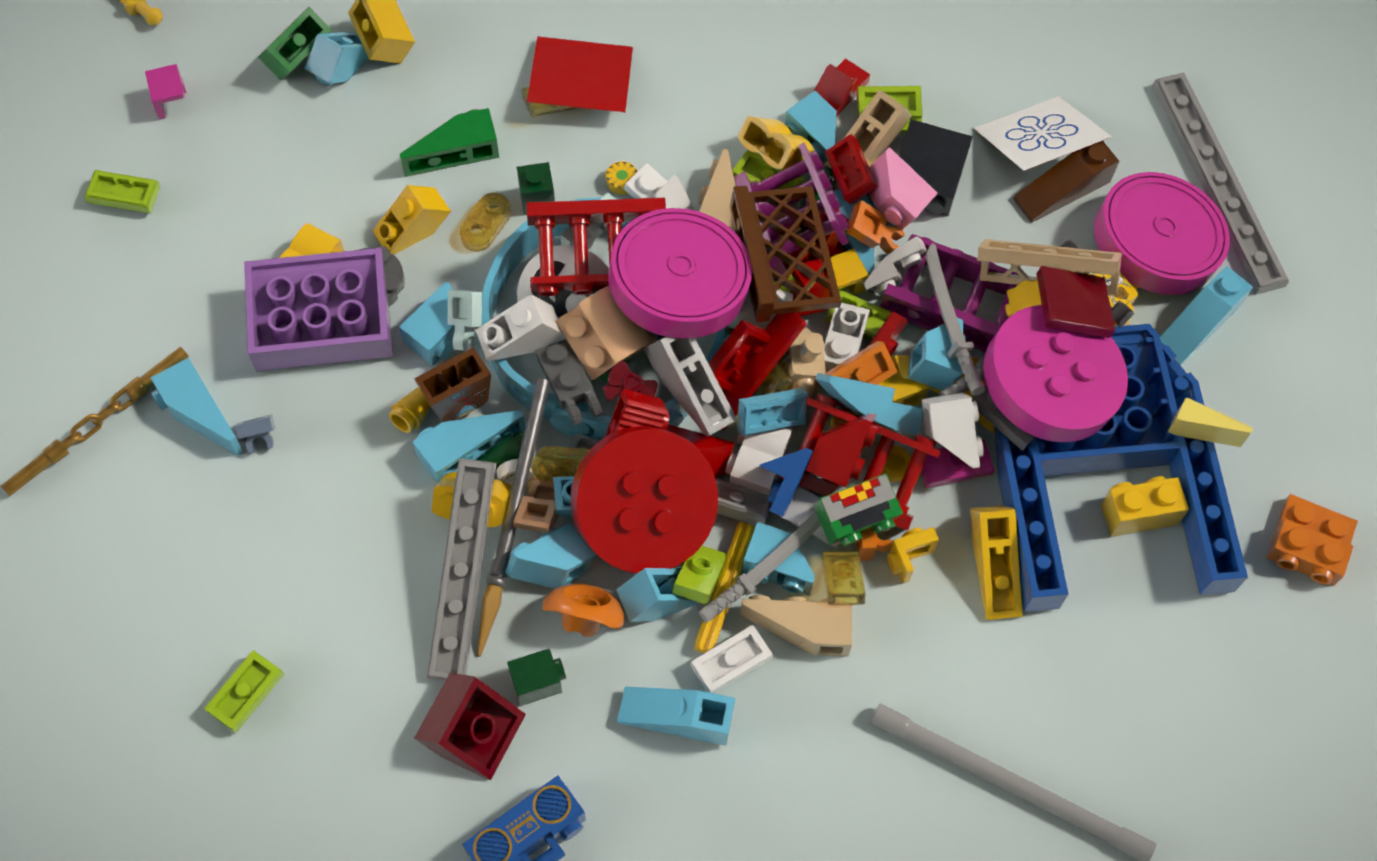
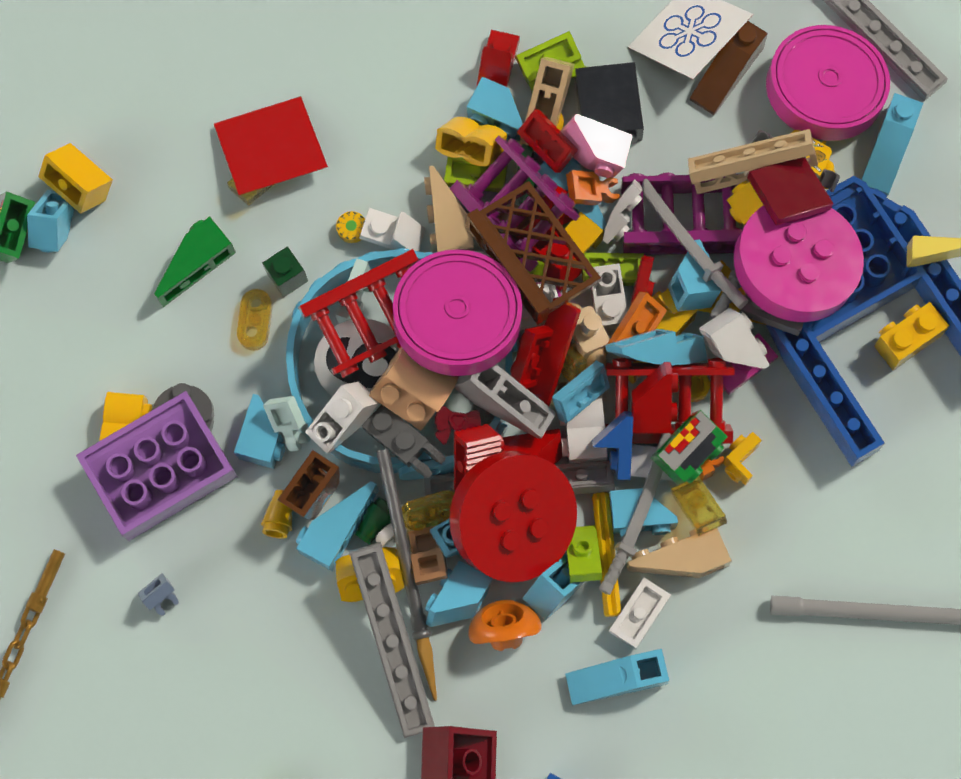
camera: 15 degrees left, 10 degrees up
medium azure slope [151,358,243,455] -> none
yellow slope [372,185,451,255] -> none
dark green brick [507,648,567,706] -> none
yellow slope [970,505,1023,620] -> none

